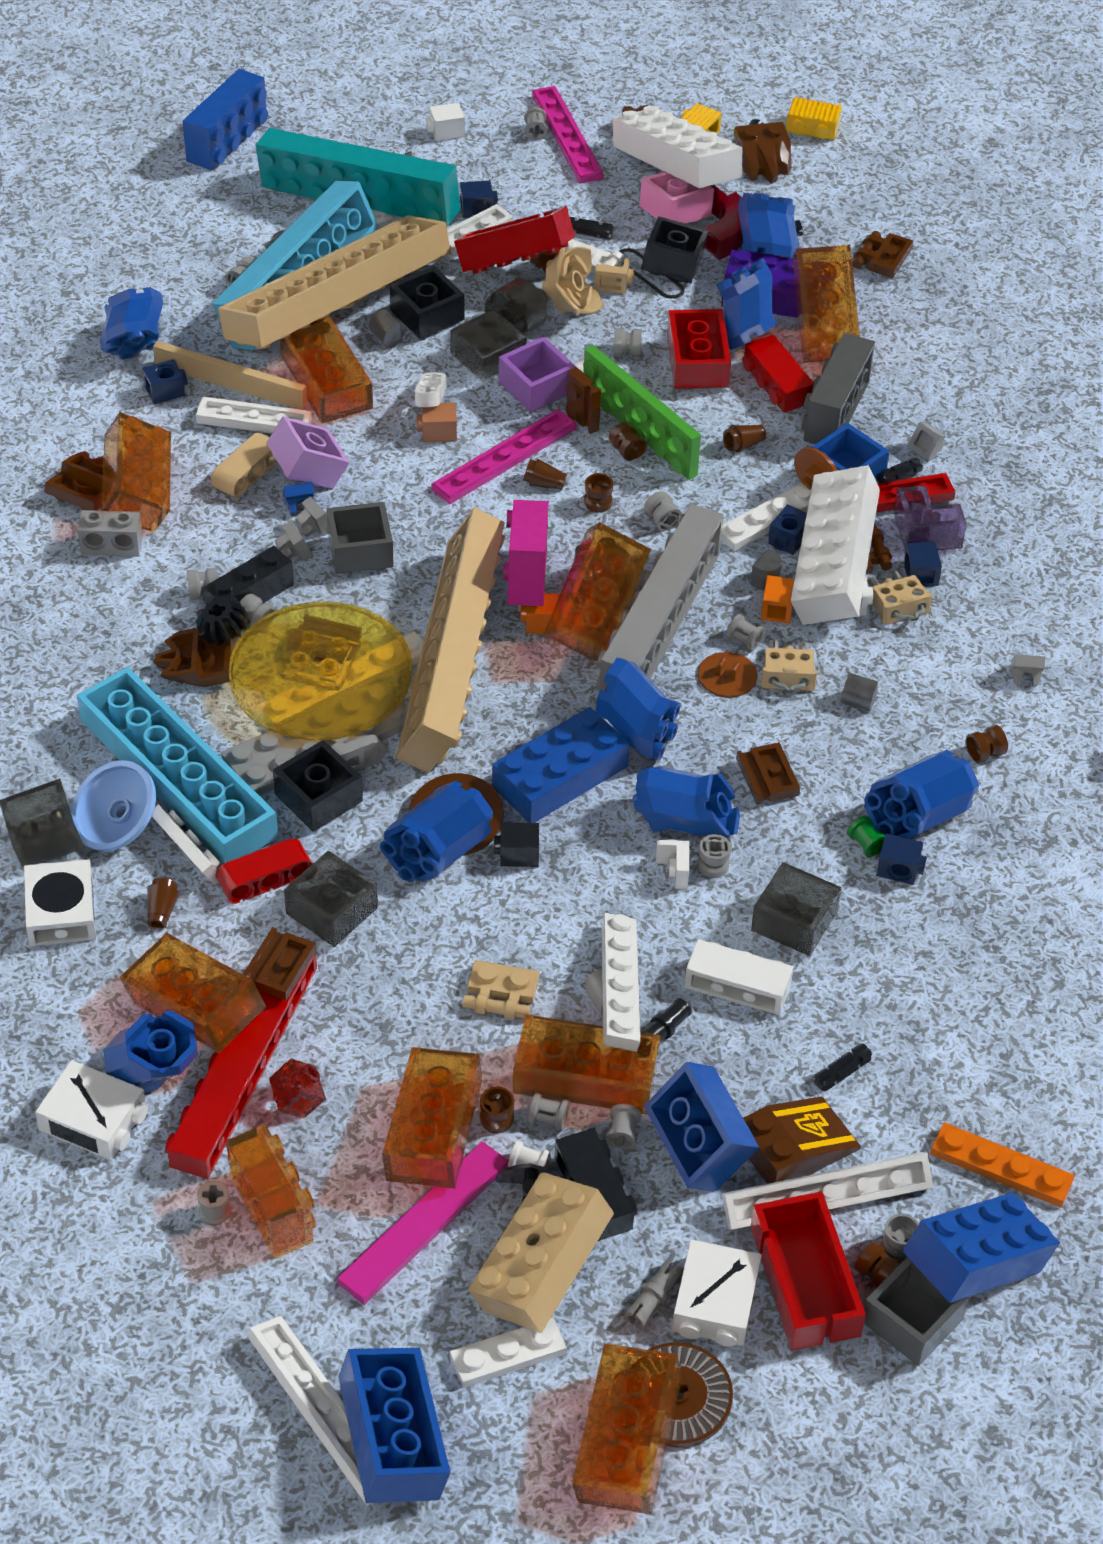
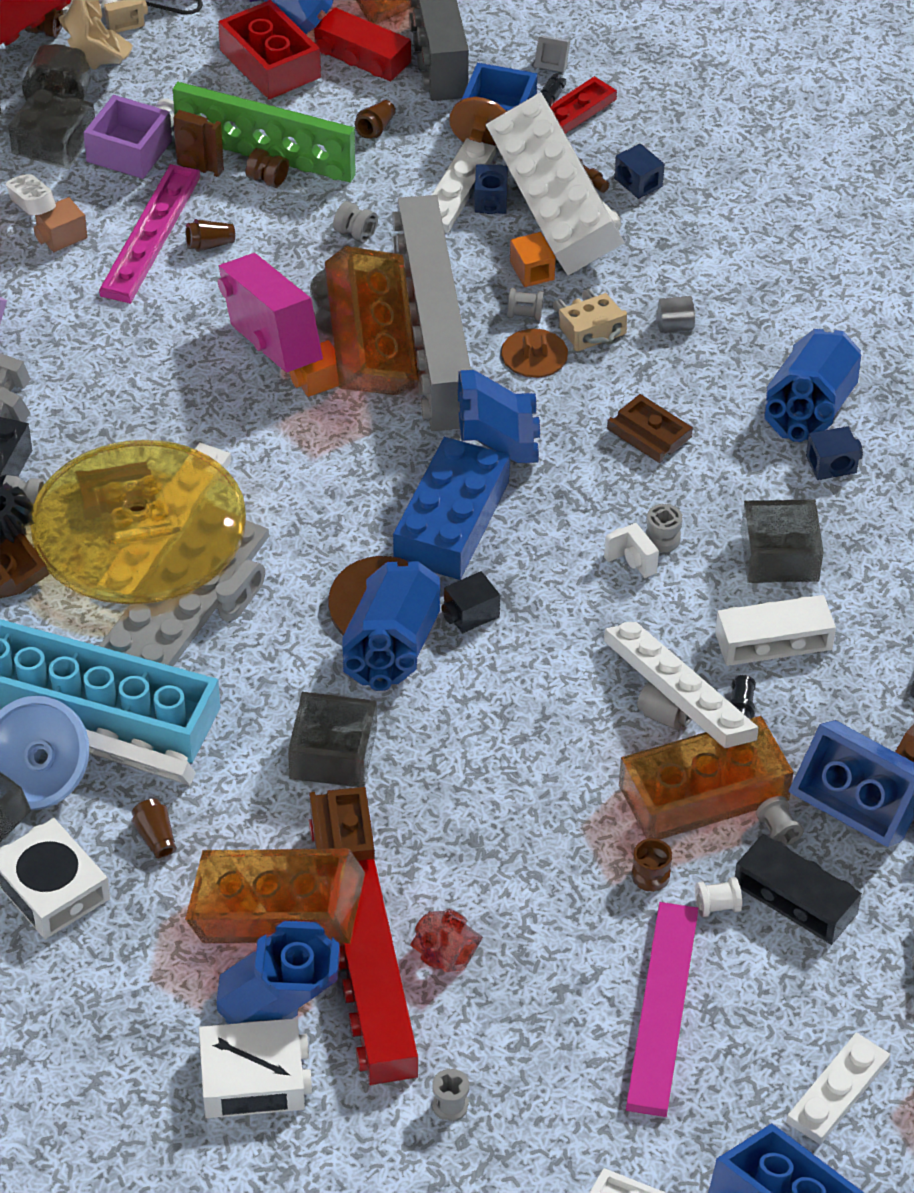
camera: 30 degrees left, 0 degrees up
red beam [215,839,314,904] -> none
clear orange brick [226,1124,316,1259] -> none
black brick [273,740,363,832] -> none
dark grey piece [326,502,394,574] -> none
clear orange brick [382,1047,482,1189] -> none
tan brick [396,507,505,772] -> none
tan plate [463,960,540,1020] -> none
tan brick [468,1172,614,1333] -> none
black shield [496,1163,565,1202] -> none
light grey bush [528,1093,570,1131] -> none
reddish brown wheel [584,473,613,512] -> none
light grey wheel [613,328,642,357] -> none
blue brick [632,767,740,837] -> none
flat silver brick [750,549,782,590] -> none
green bush [847,816,885,858] -> none
tan piece [867,570,932,624] -> none
clear purple brick [893,486,967,551] -> none
reddish brown wheel [965,725,1008,763] -> none
light grey tile [1010,654,1045,687] -> none

